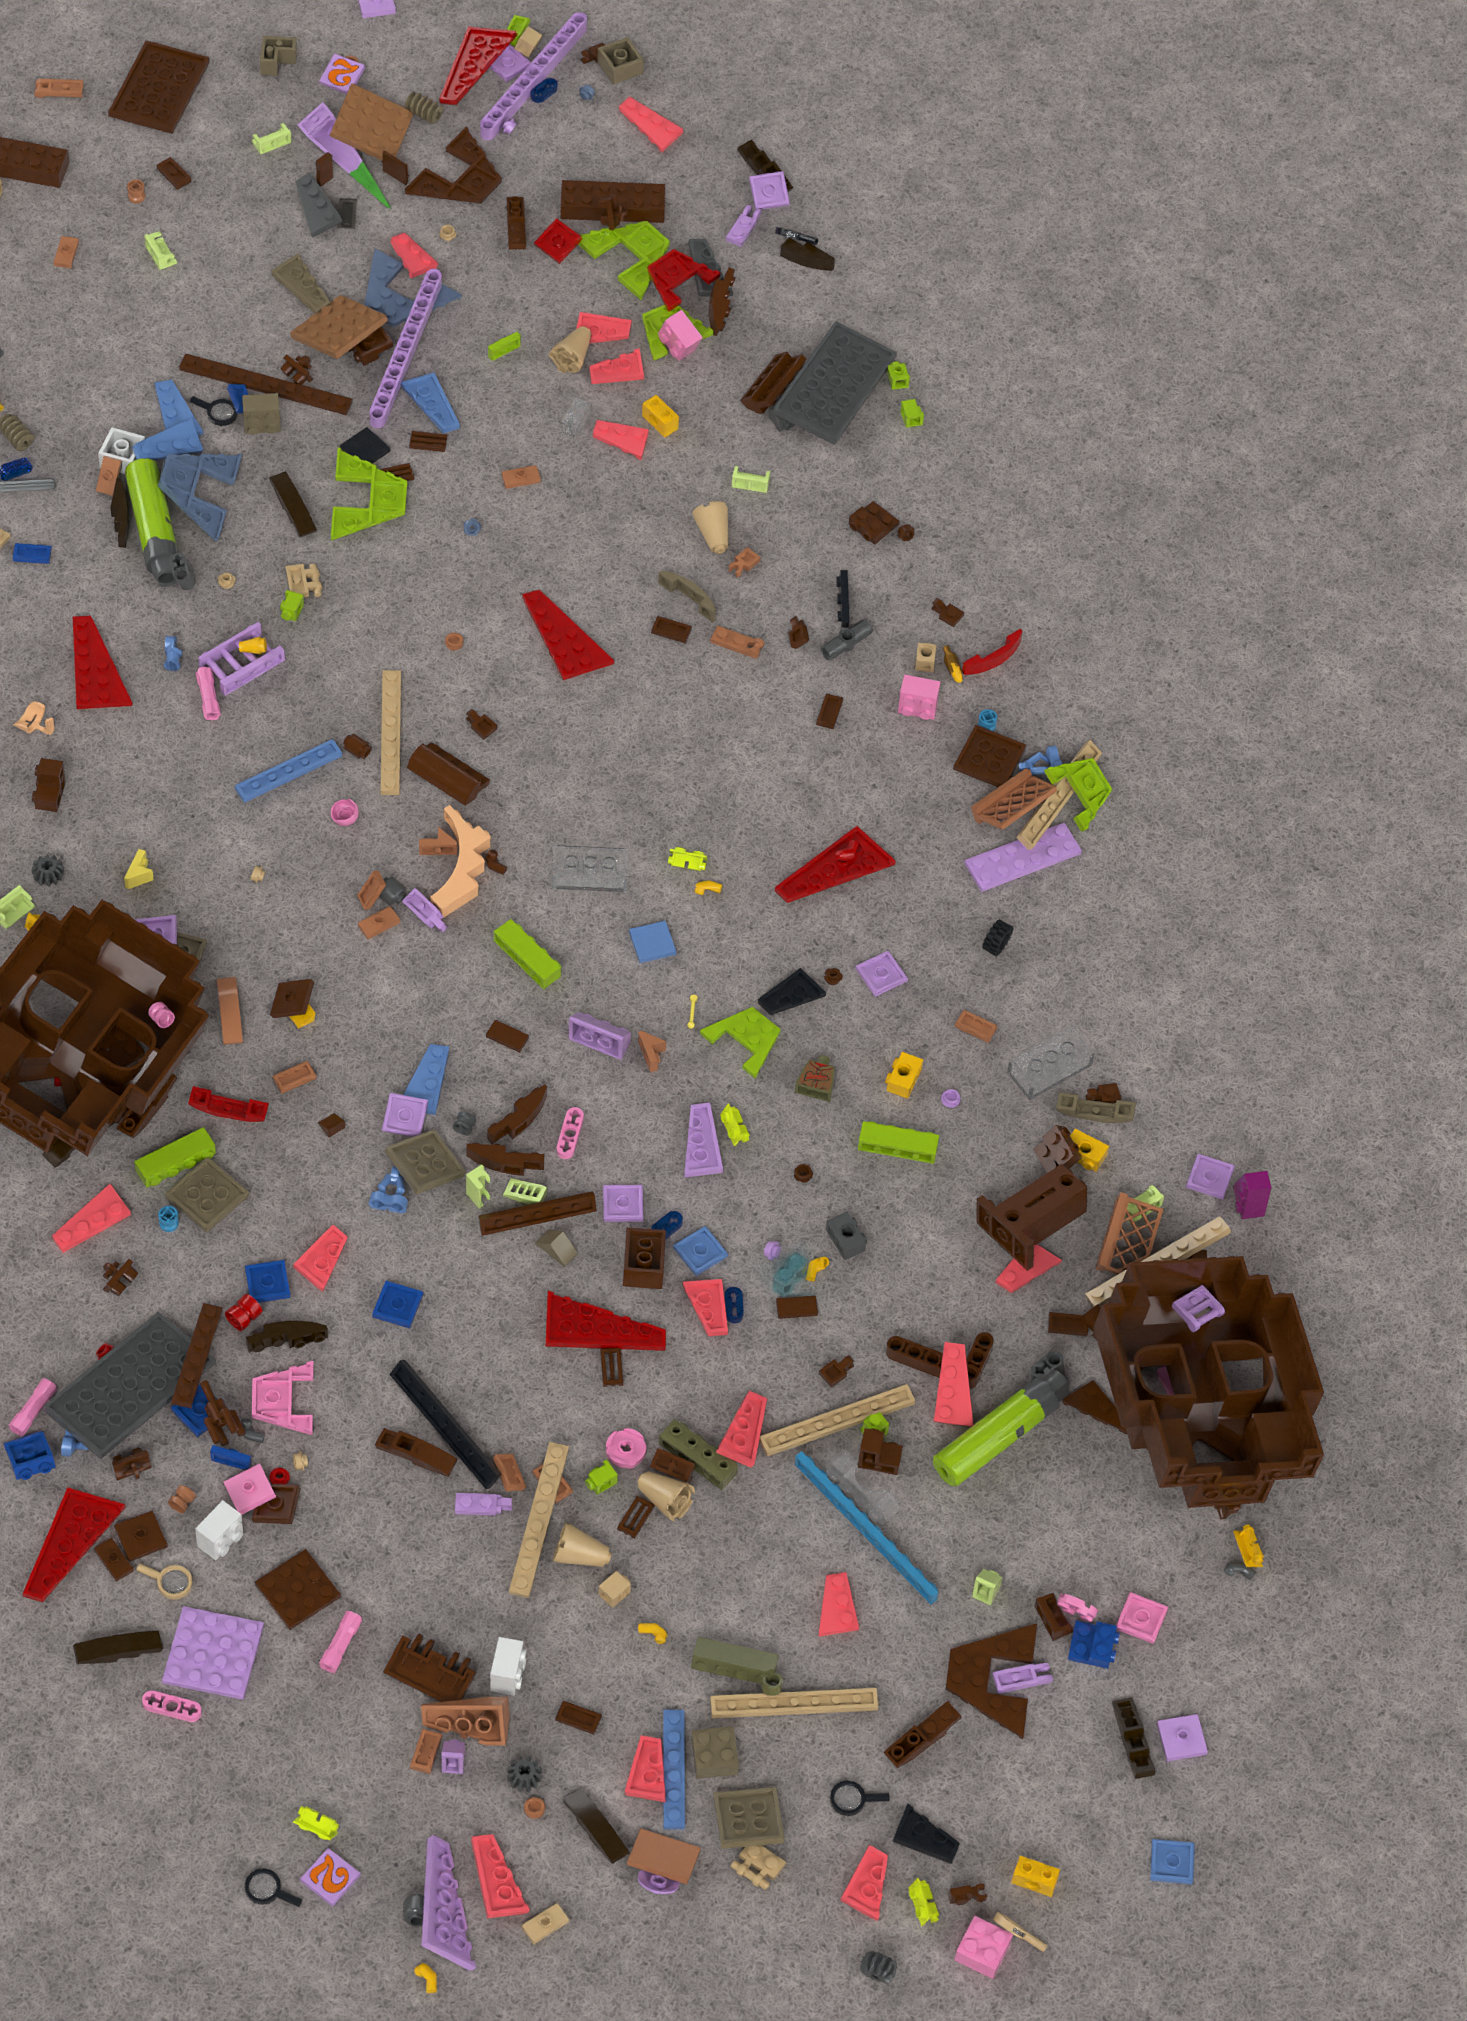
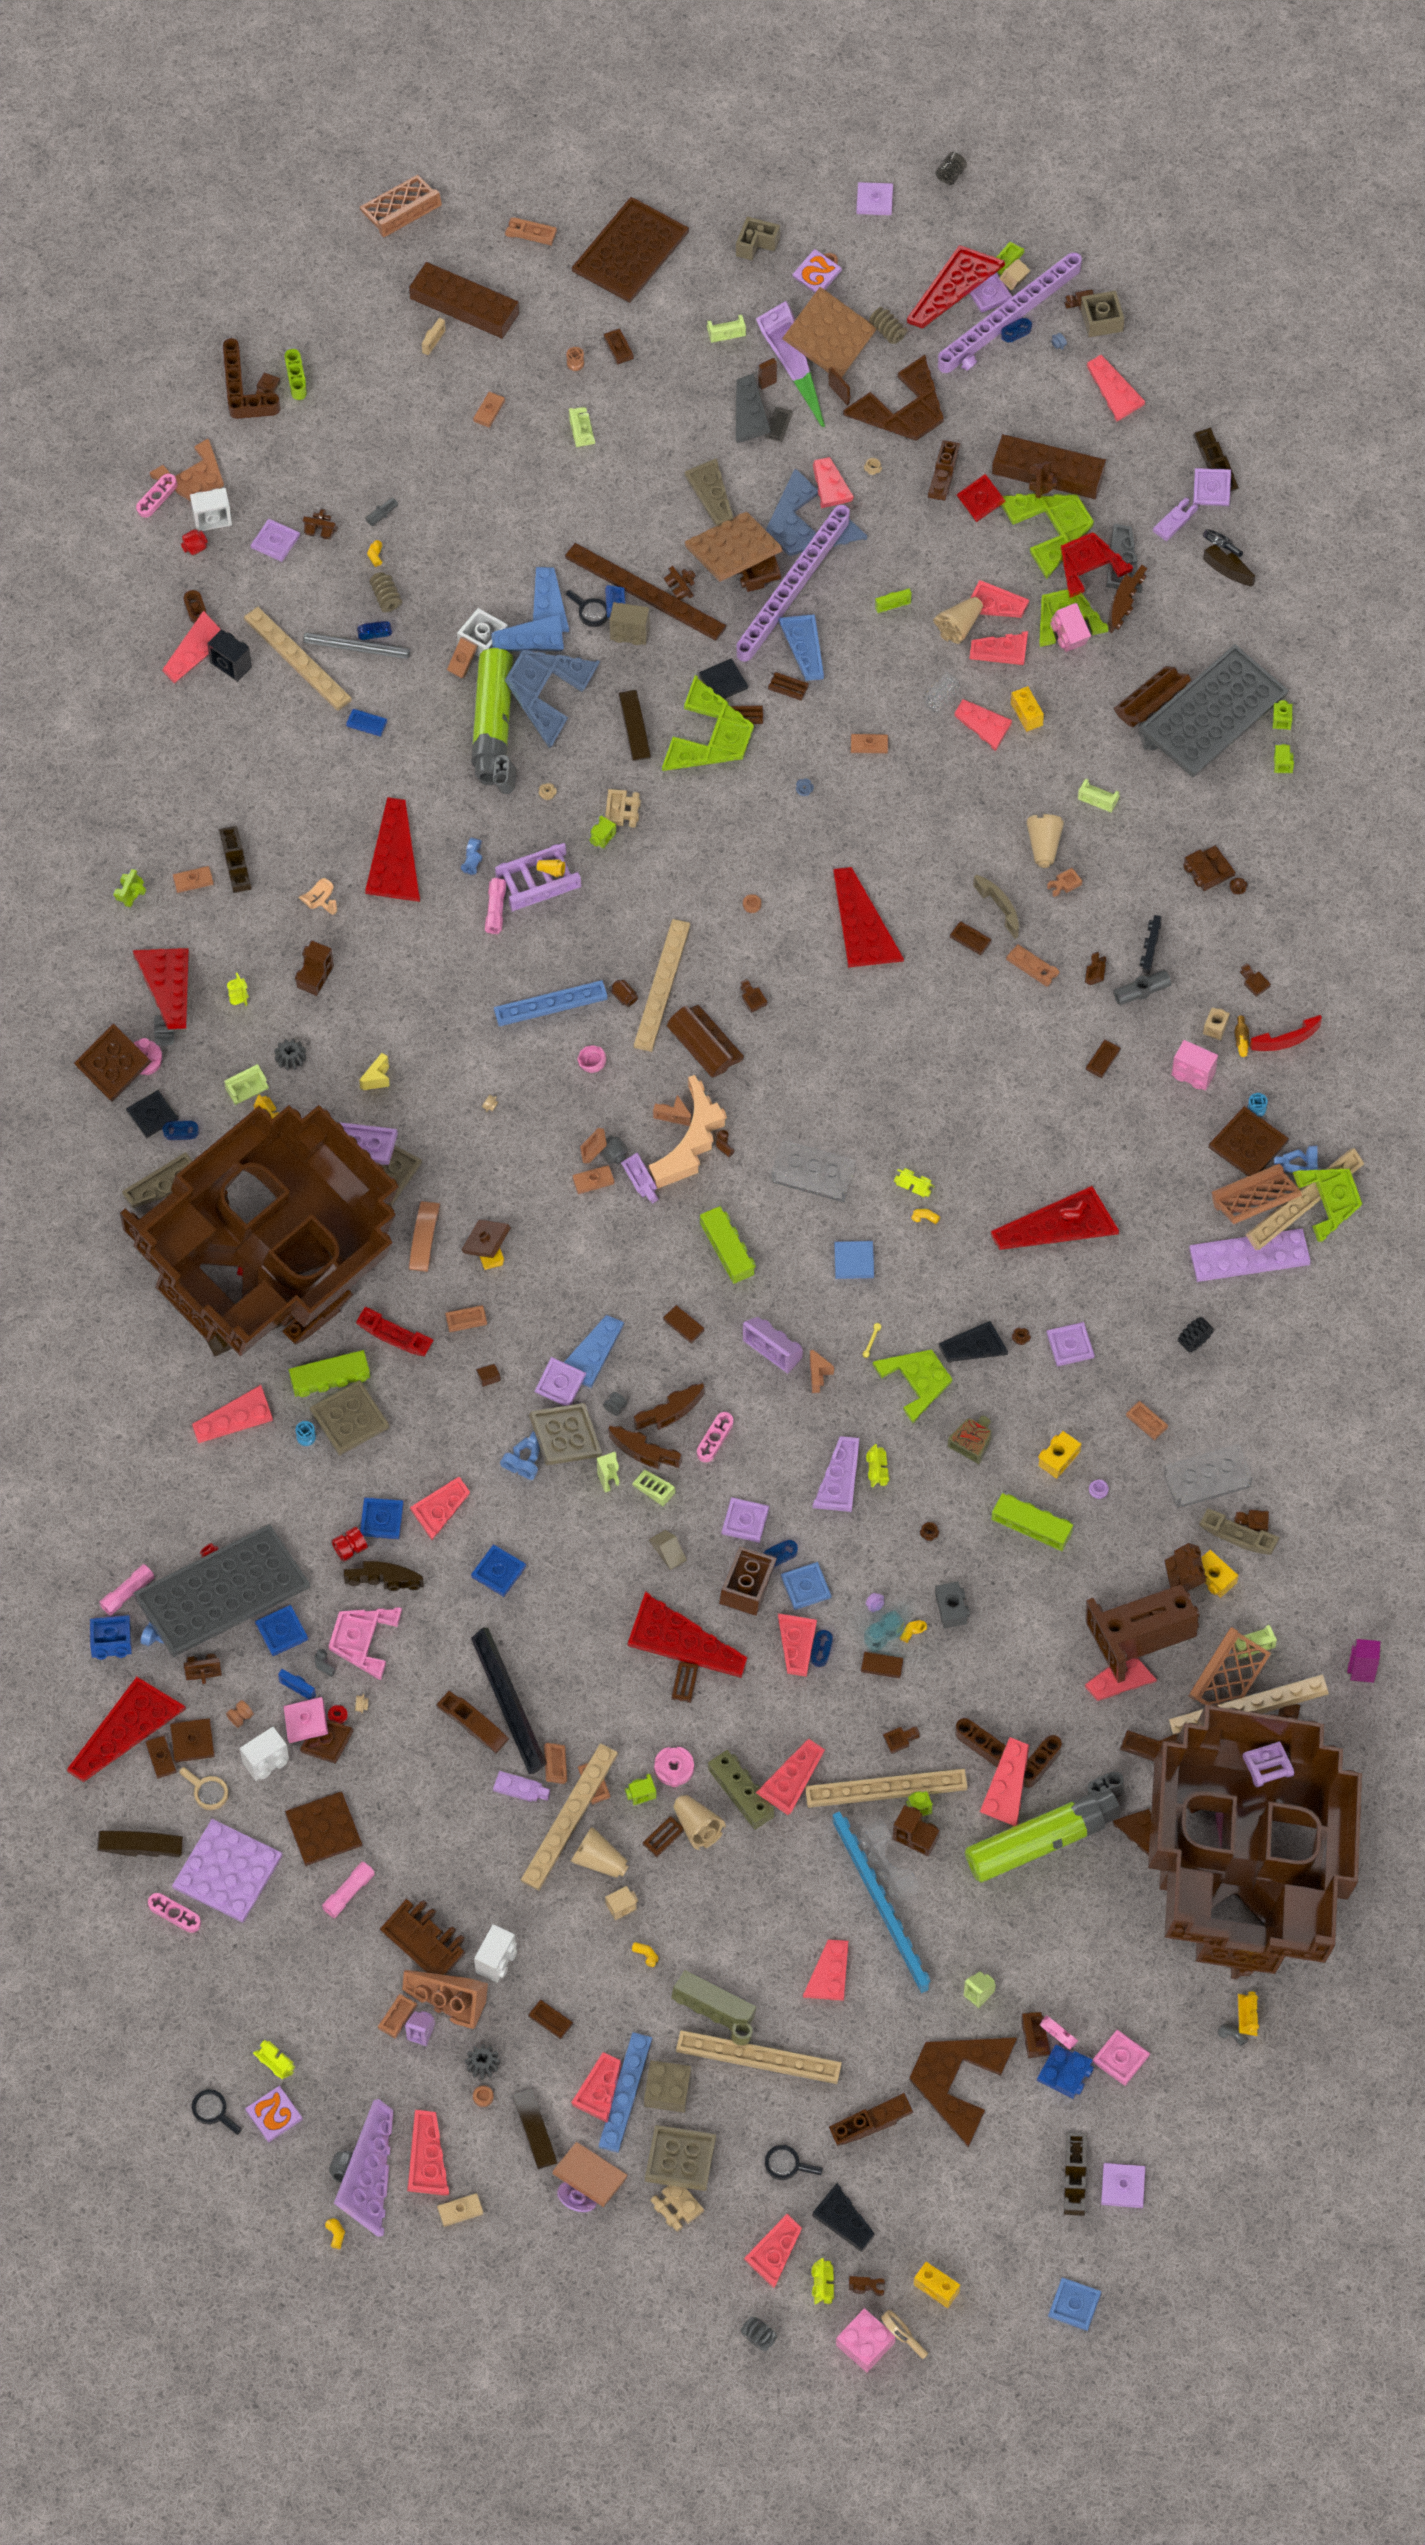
camera: 20 degrees right, 5 degrees up
reddish brown hips [102,1259,139,1296] -> none
dark brown slope [110,478,128,548] -> none
bright pink wheel [148,1002,175,1028] -> none
reddish brown plate [172,1303,223,1408] -> none
reddish brown plant [200,1380,246,1447] -> none
reddish brown plate [478,1191,597,1236] -> none
reddish brown hinge [650,1448,696,1483] -> none
lavender hinge [992,1663,1053,1694] -> none
lavender tile [1186,1154,1235,1199] -> none

